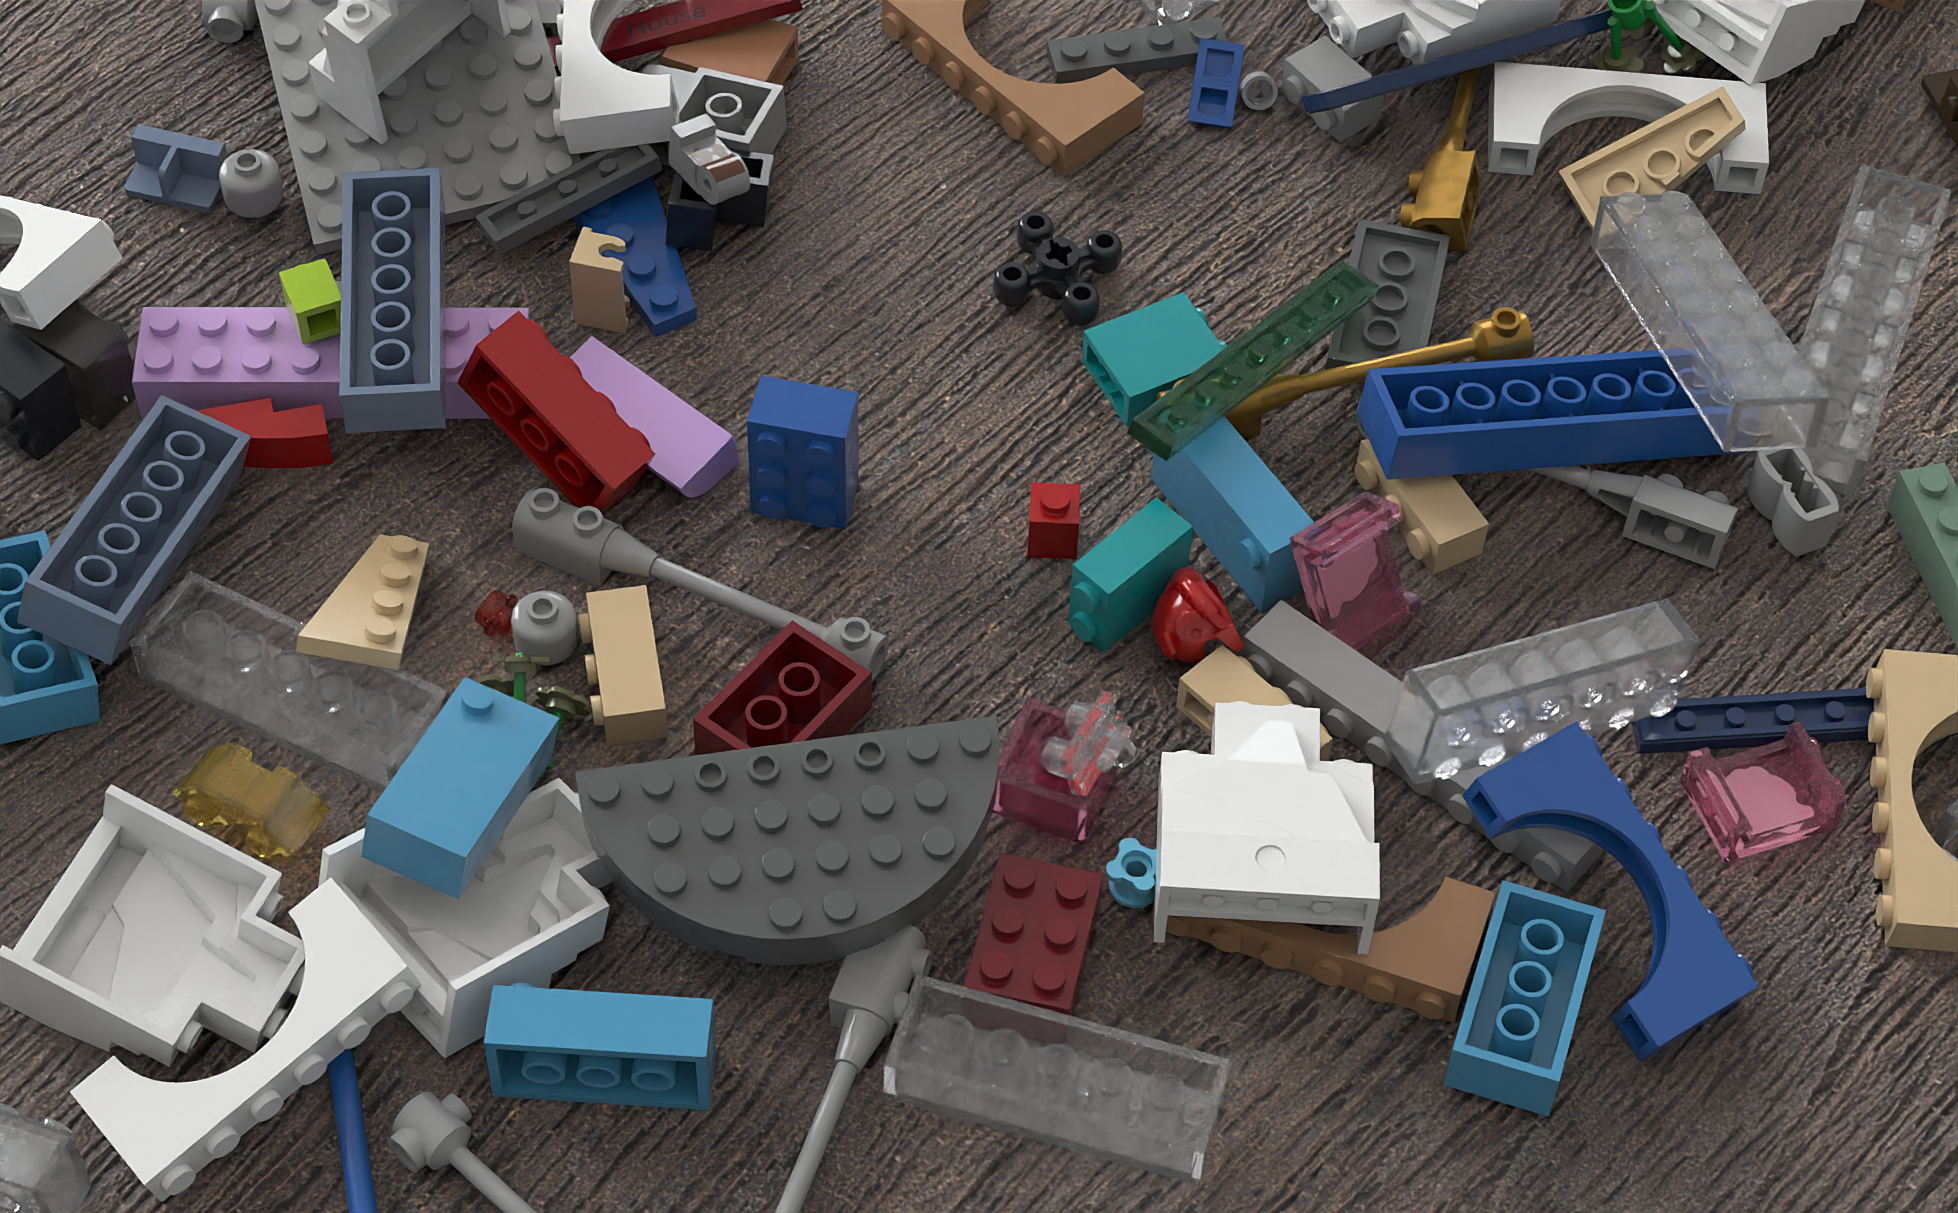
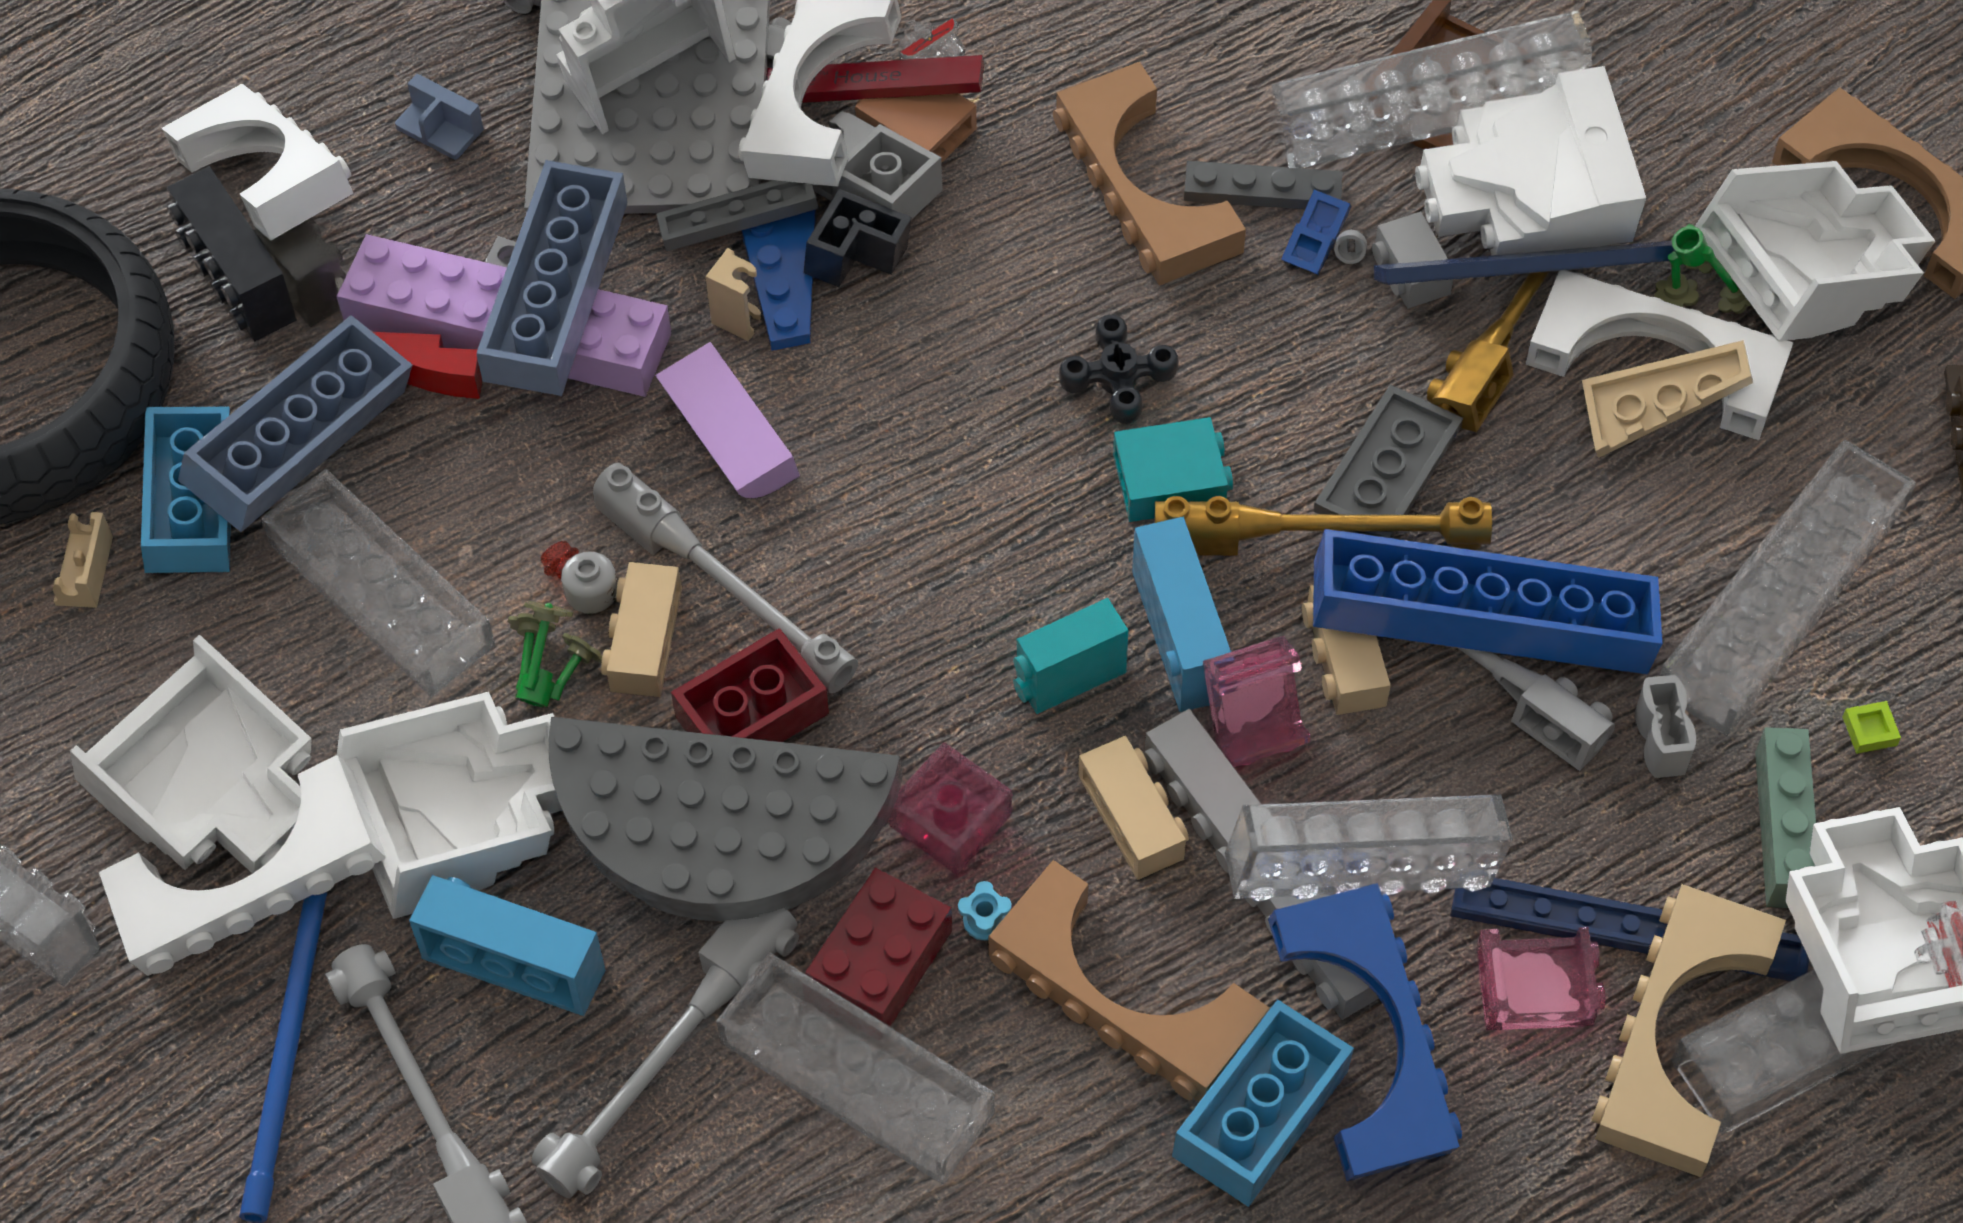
camera: 20 degrees right, 5 degrees up
clear yellow brick [172,742,330,859] -> none
light grey head [219,149,283,218] -> none
lime brick [279,258,341,345] -> none
tan wing [296,534,429,670] -> none
dark azure brick [361,677,559,900] -> none
red brick [457,310,656,515] -> none
light grey leg [668,114,750,205] -> none
blue brick [747,376,859,529] -> none
red brick [1027,482,1080,559] -> none
clear hips [1042,690,1137,797] -> none
clear green plate [1127,260,1379,462] -> none
red helmet [1151,567,1244,663] -> none
white panel [1154,701,1380,955] -> none
clear brick [1590,191,1830,452] -> none

